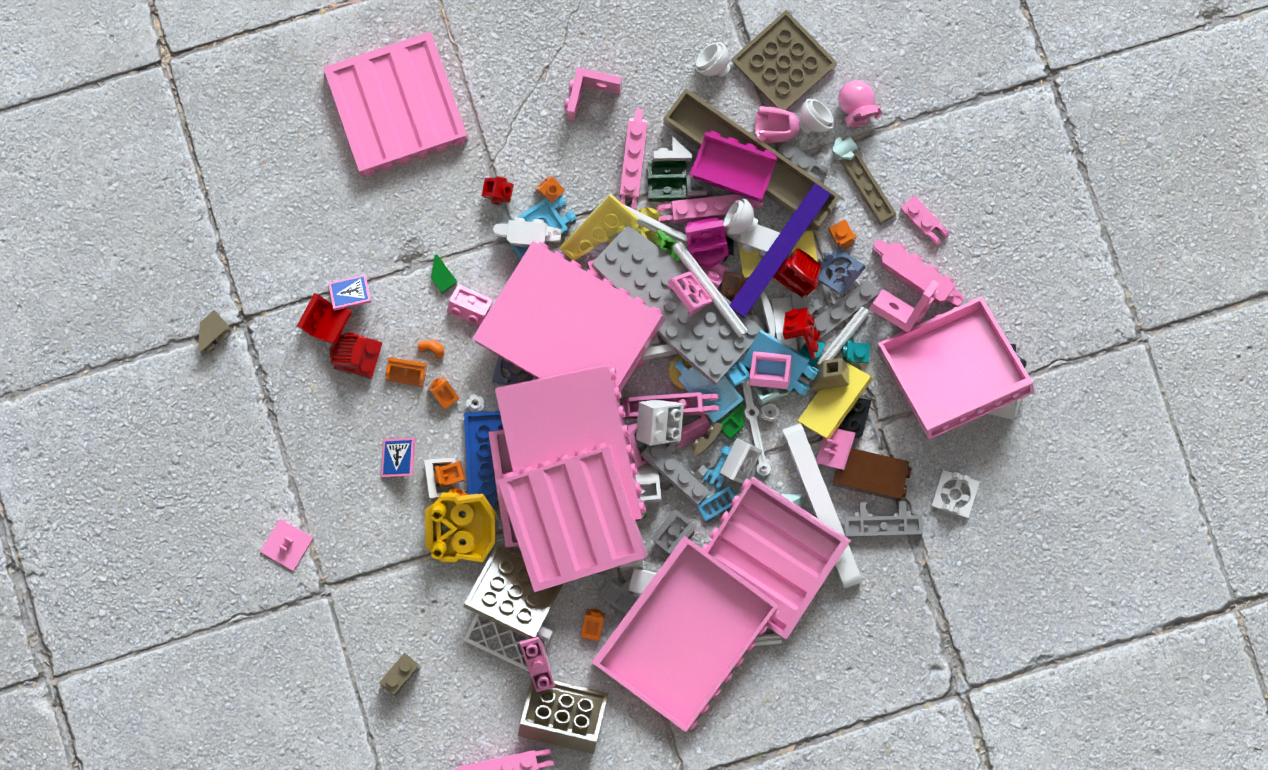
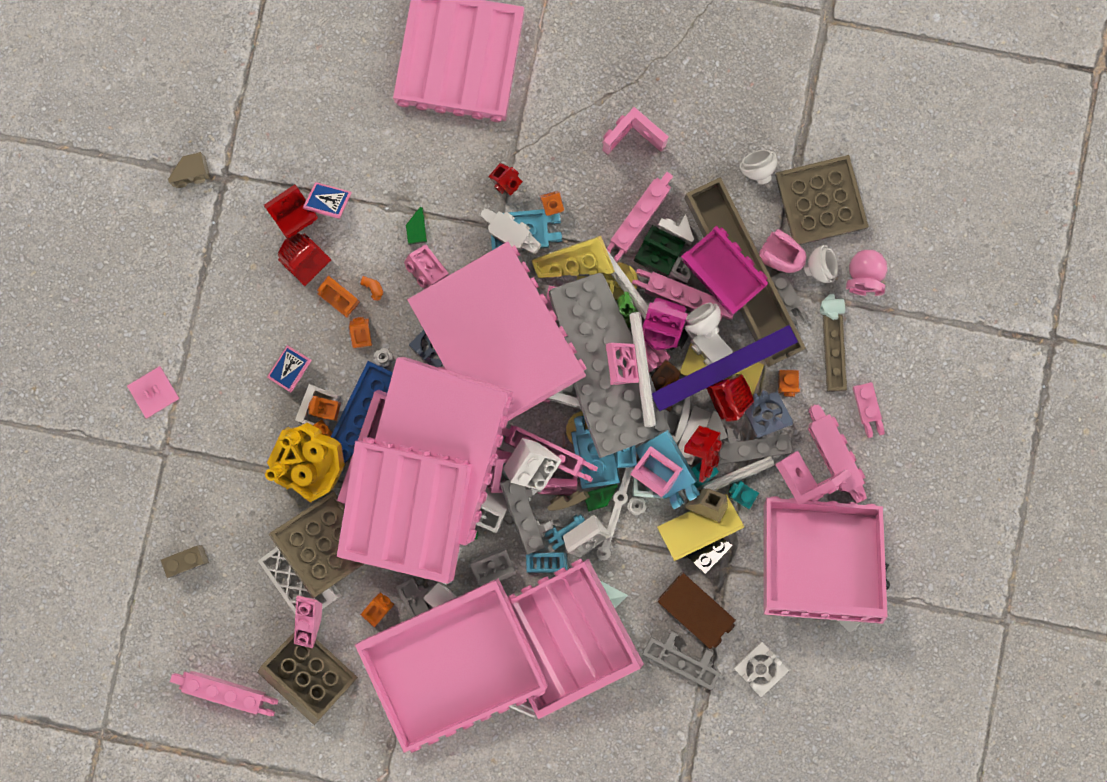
camera: 30 degrees right, 5 degrees up
white beam [782,423,862,589] -> none
bright pink piece [816,429,856,470] -> none

